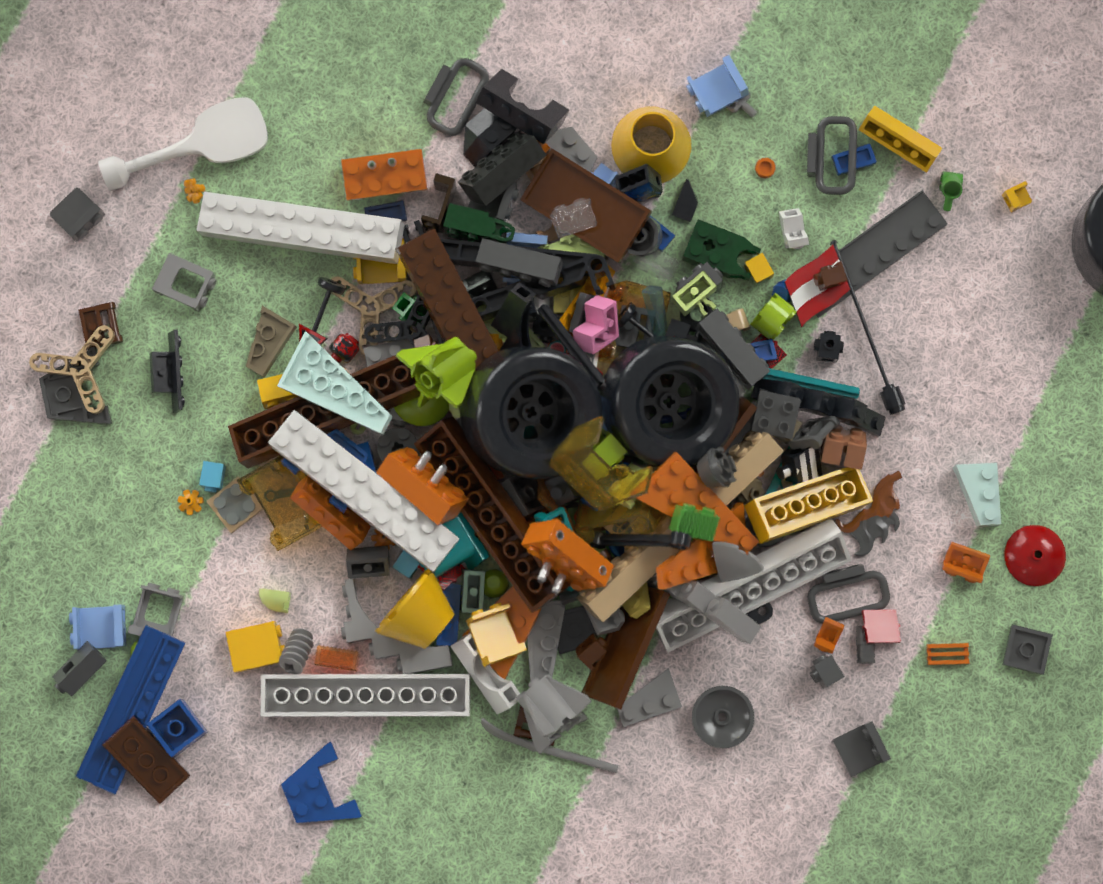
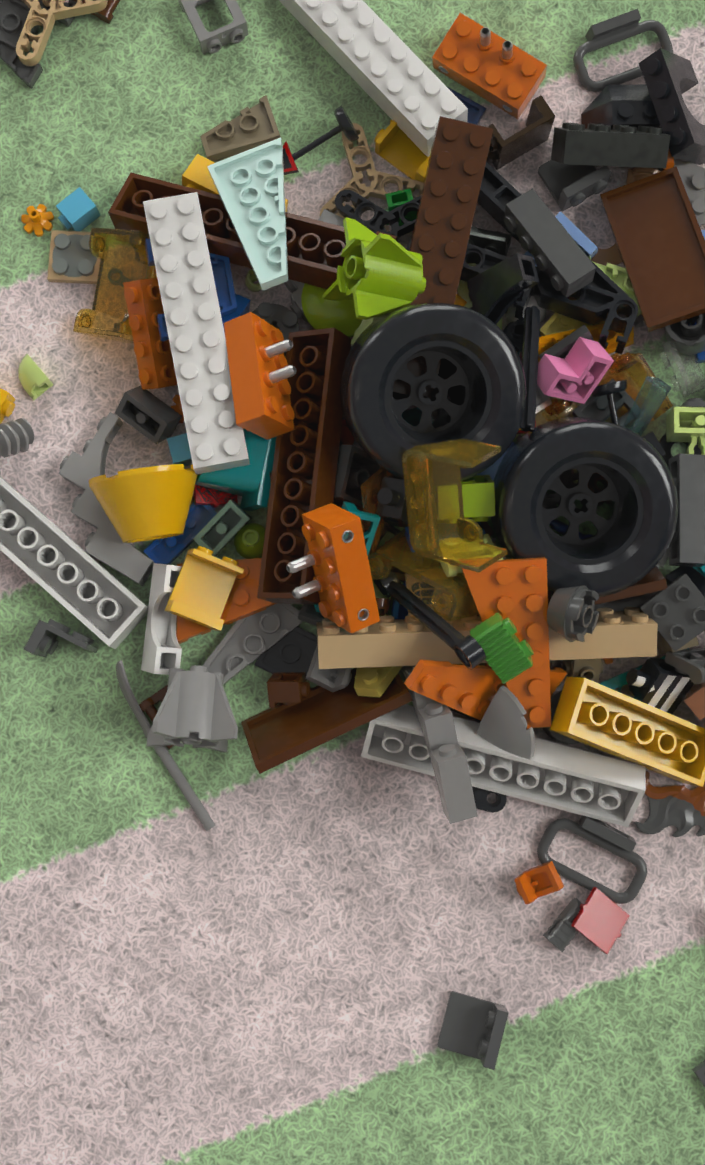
camera: 40 degrees right, 0 degrees up
black bracket [149,330,185,413] -> none
clear orange brick [314,645,360,672] -> none
head [329,333,359,363] -> none
dark green brick [443,203,515,244] -> none
clear bracket [550,198,597,239] -> none
light grey wing [617,668,682,727] -> none
dark grey dish [692,686,754,748] -> none
dark grey brick [809,654,845,689] -> none
orange tile [926,643,970,665] -> none
none -> dark grey bracket [24,619,99,658]

